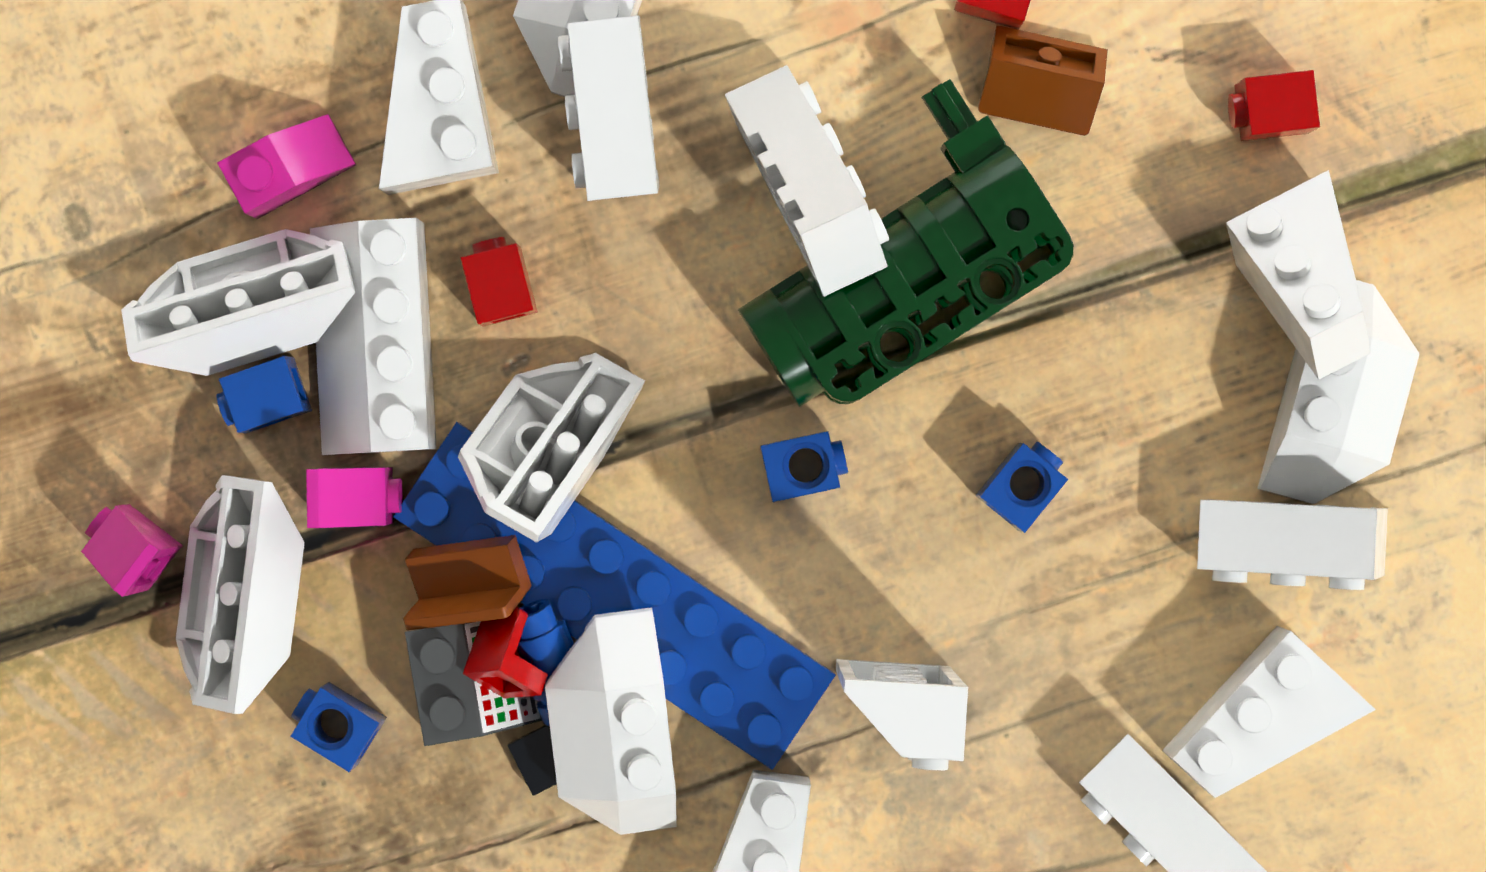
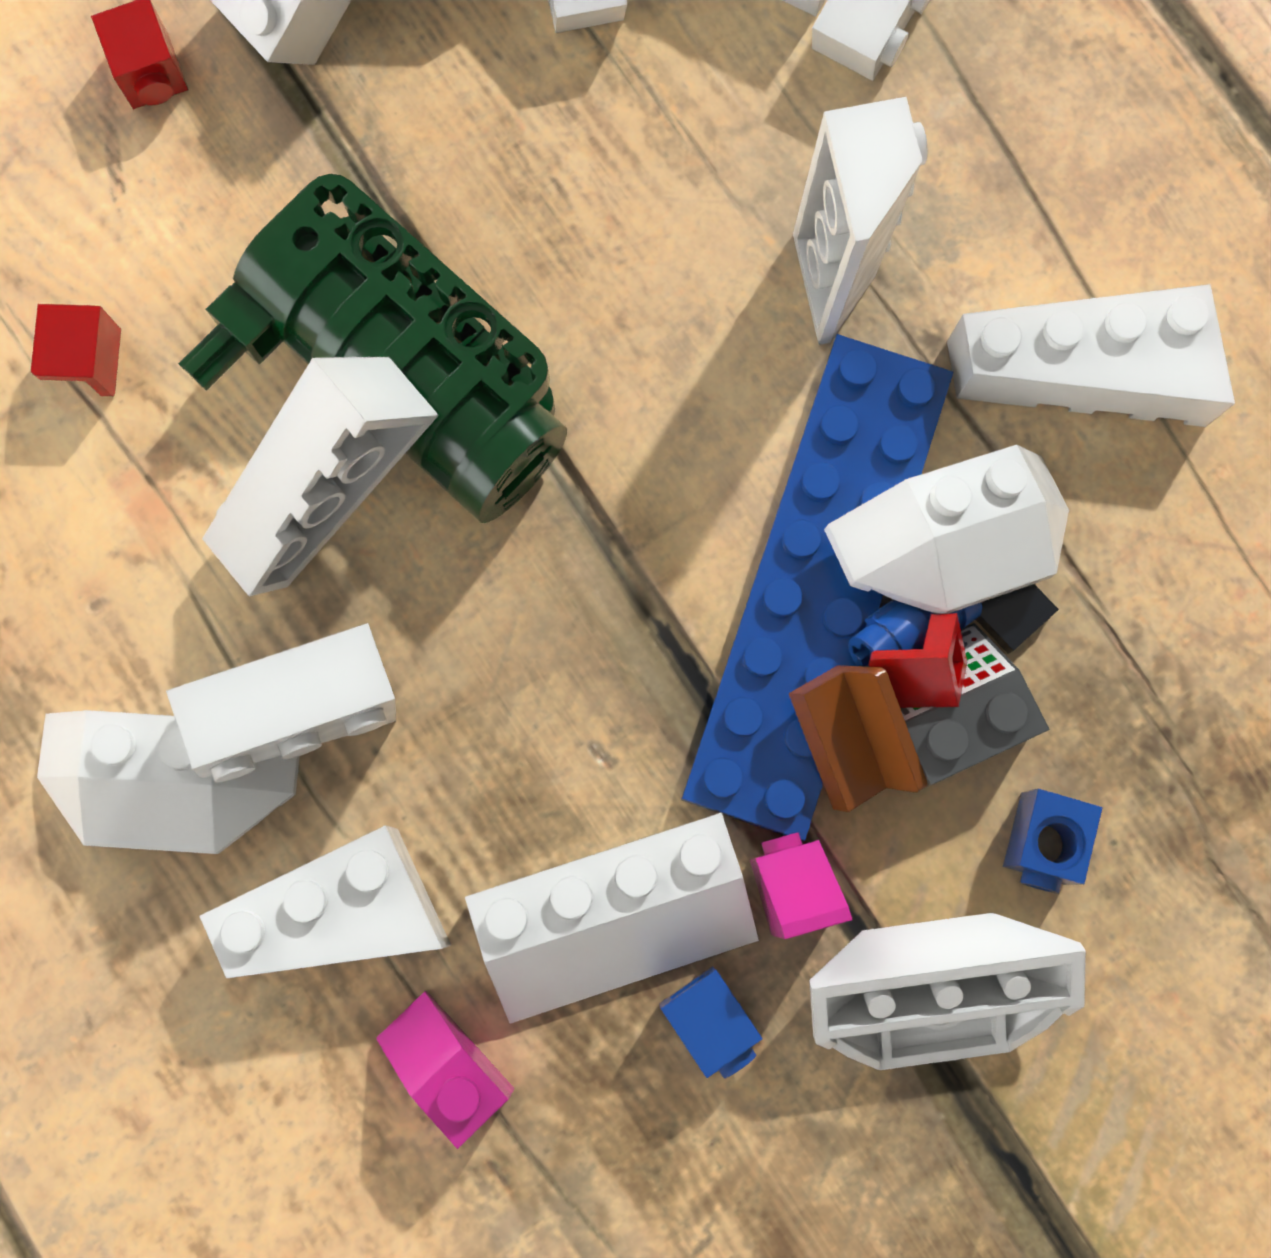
camera: 110 degrees left, 10 degrees down
dark pink slope [81,504,183,597] -> none
white wedge [121,229,355,376] -> none
white wedge [458,353,645,542] -> none
red brick [460,237,538,327] -> none
blue brick [760,431,848,502] -> none
blue brick [975,441,1068,533] -> none
dark orange panel [978,25,1108,136] -> none

